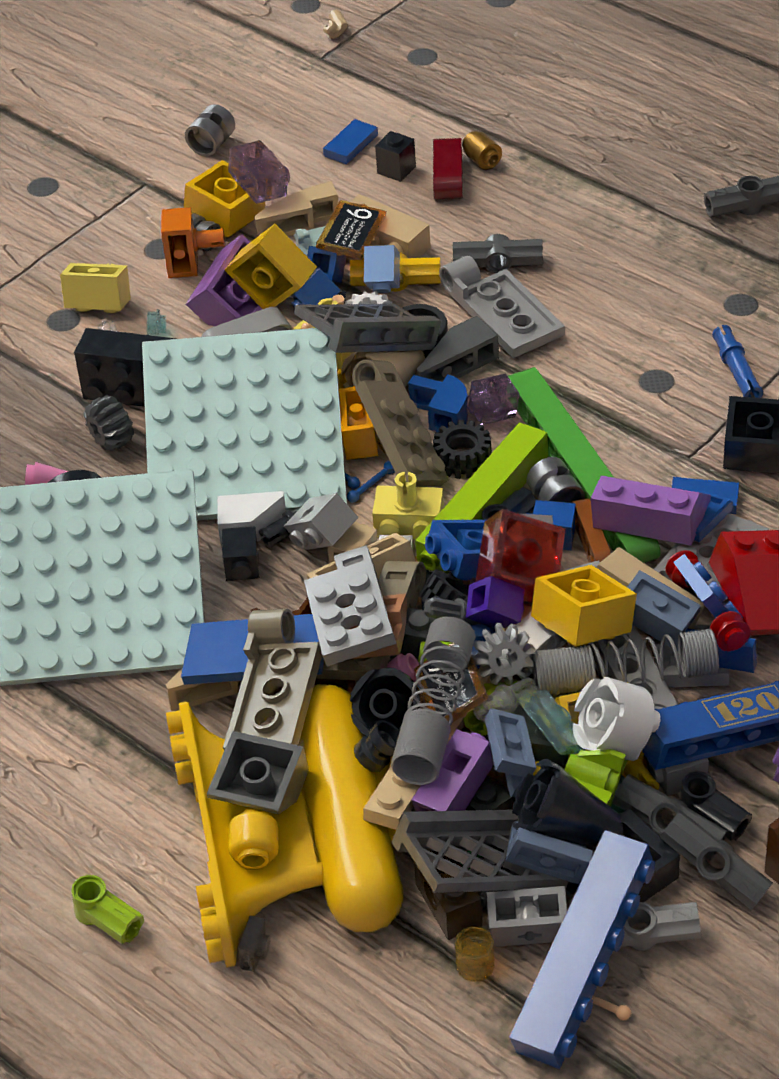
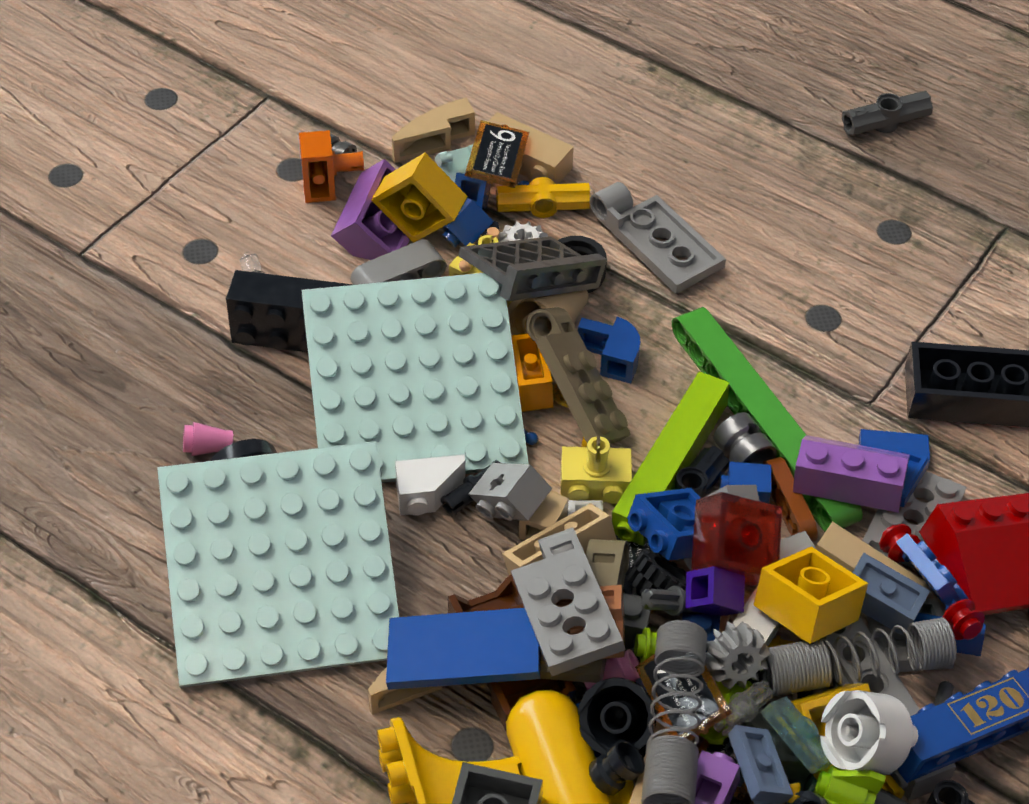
camera: 10 degrees left, 5 degrees up
light yellow brick [60,263,131,313] -> none
dark grey gear [83,395,134,451] -> none
clear light blue plate [147,309,166,336] -> none
yellow brick [184,160,267,237] -> none
flat silver wheel [185,104,236,157] -> none
black brick [222,526,260,581] -> none
dark tan hinge [223,609,322,750] -> none
brick [228,140,290,204] -> none
blue tile [323,119,378,165] -> none
blue hinge [347,461,395,503] -> none
light blue brick [364,245,400,293] -> none
black brick [375,131,416,182] -> none
dark grey slope [417,316,499,382] -> none
dark red beam [433,138,463,200] -> none
black tyre [433,420,492,479] -> none
dark grey piece [453,234,543,273] -> none
pearl gold brick [462,131,502,170] -> none
clear purple brick [467,373,520,425] -> none
blue pin [712,325,764,398] -> none

